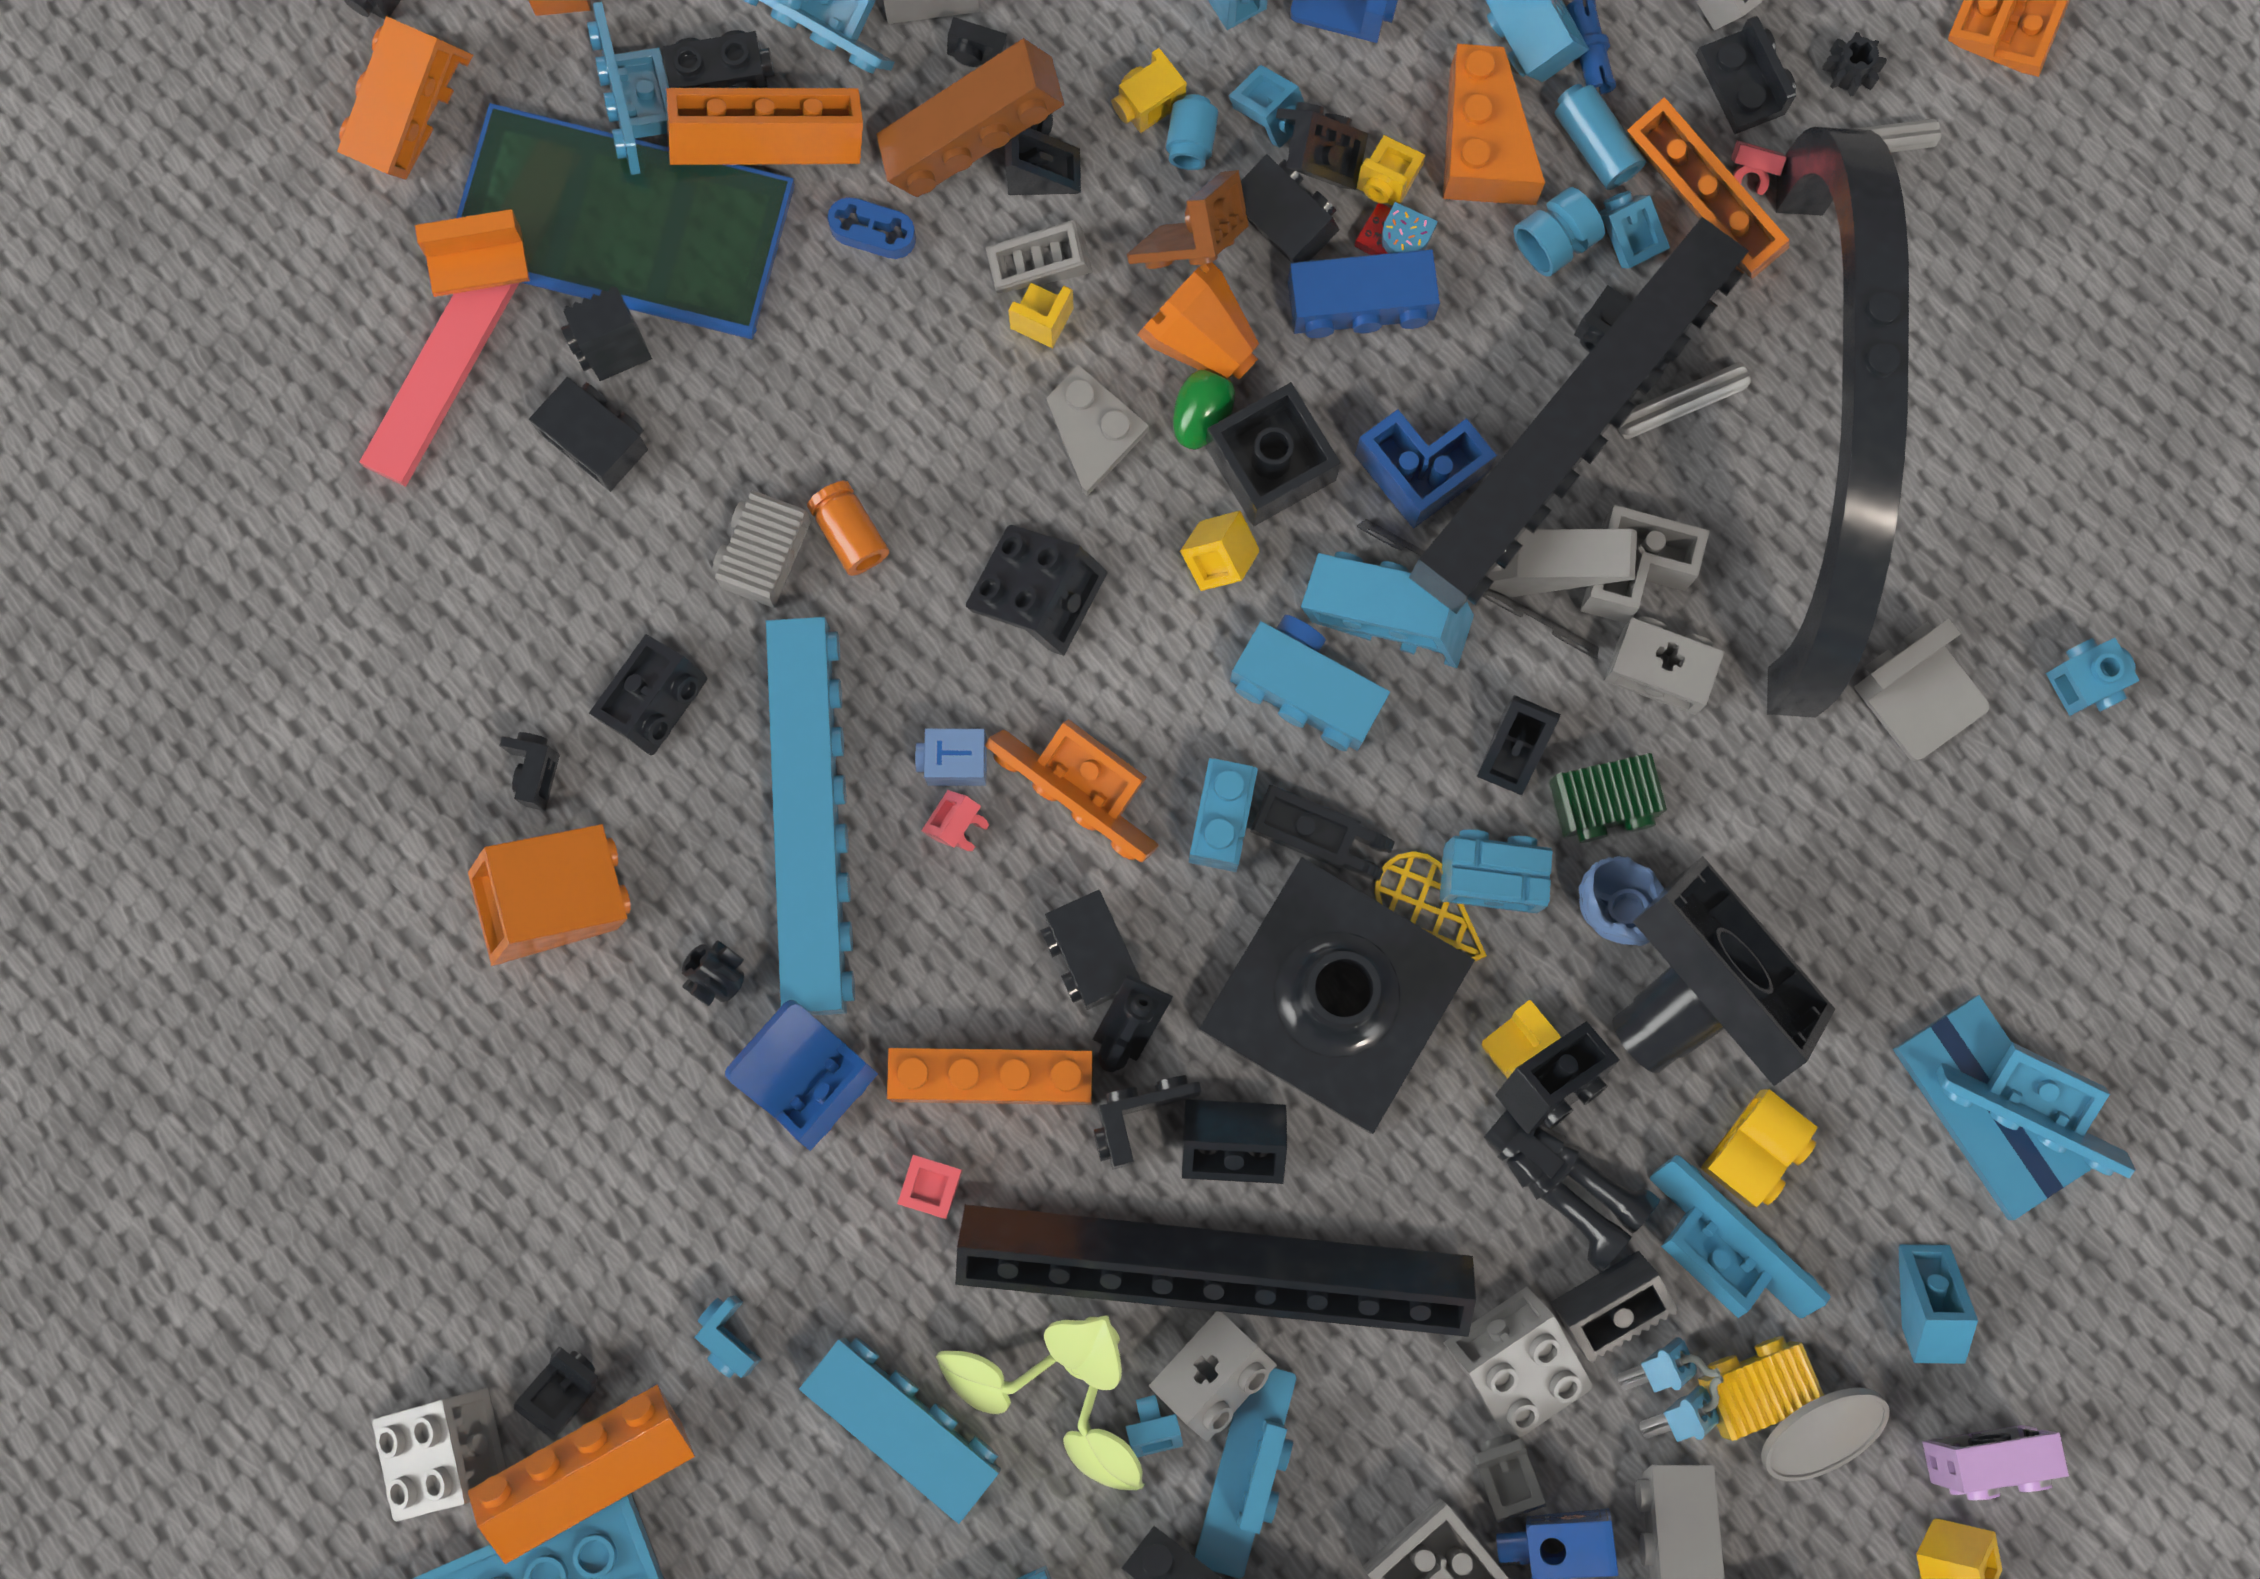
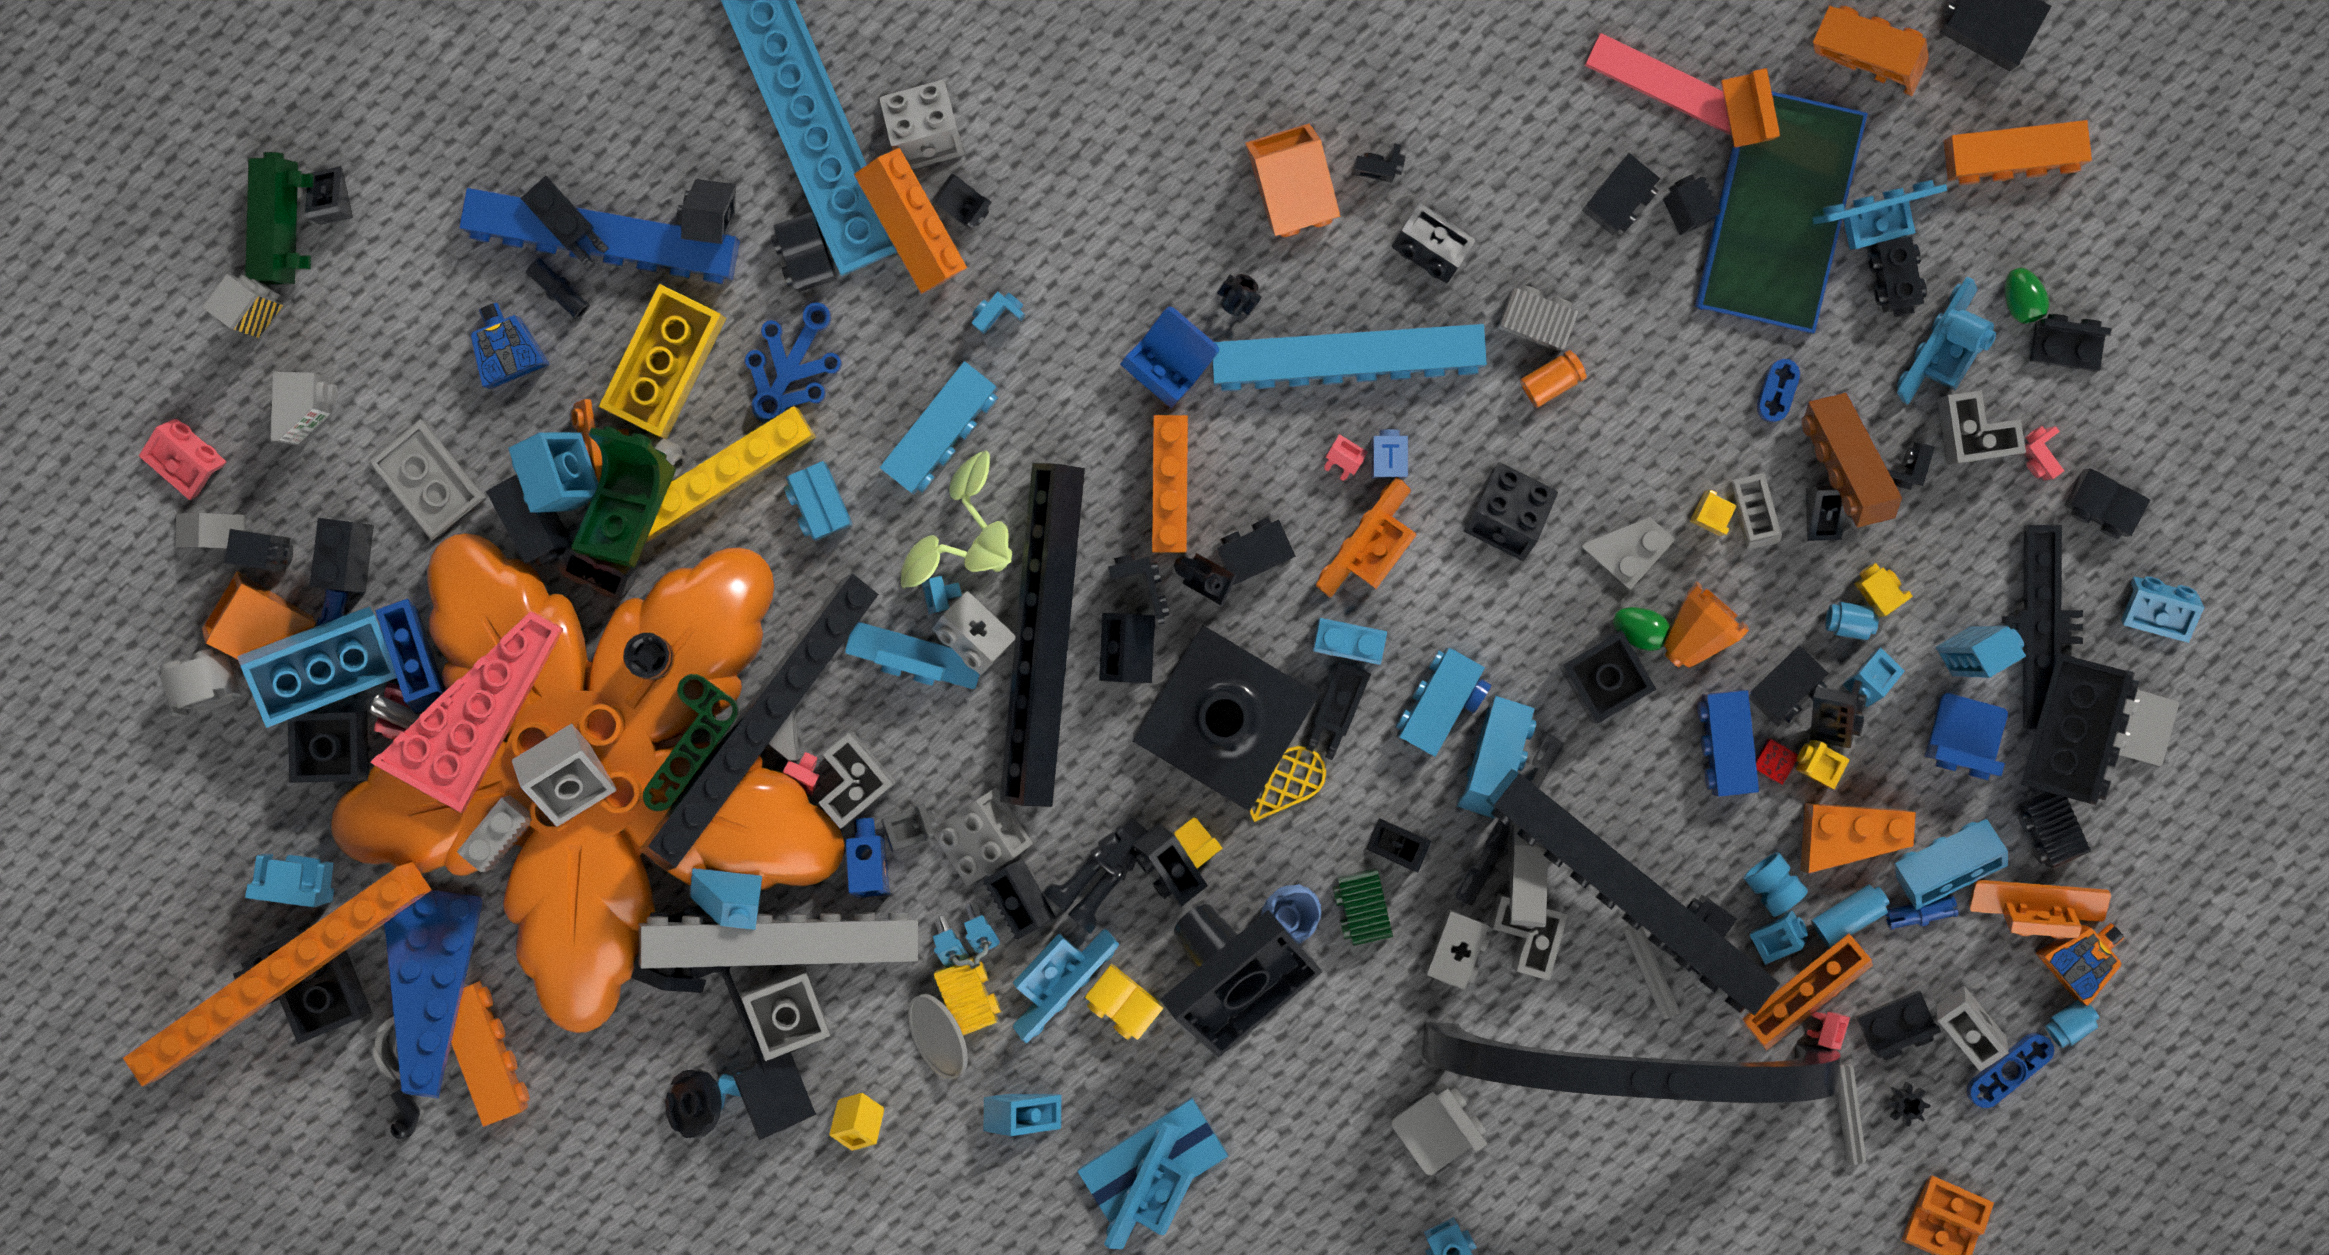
camera: 90 degrees right, 10 degrees up
orange brick [666,88,863,165] -> none
coral tile [897,1155,963,1219] -> none
dark orange bracket [1127,170,1249,269] -> none
yellow panel [1180,510,1259,591] -> none
blue brick [1354,409,1497,529] -> none
dark azure tile [1381,202,1438,254] -> none
dark azure brick [1440,830,1553,914] -> none
lavender piece [1922,1425,2069,1500] -> none

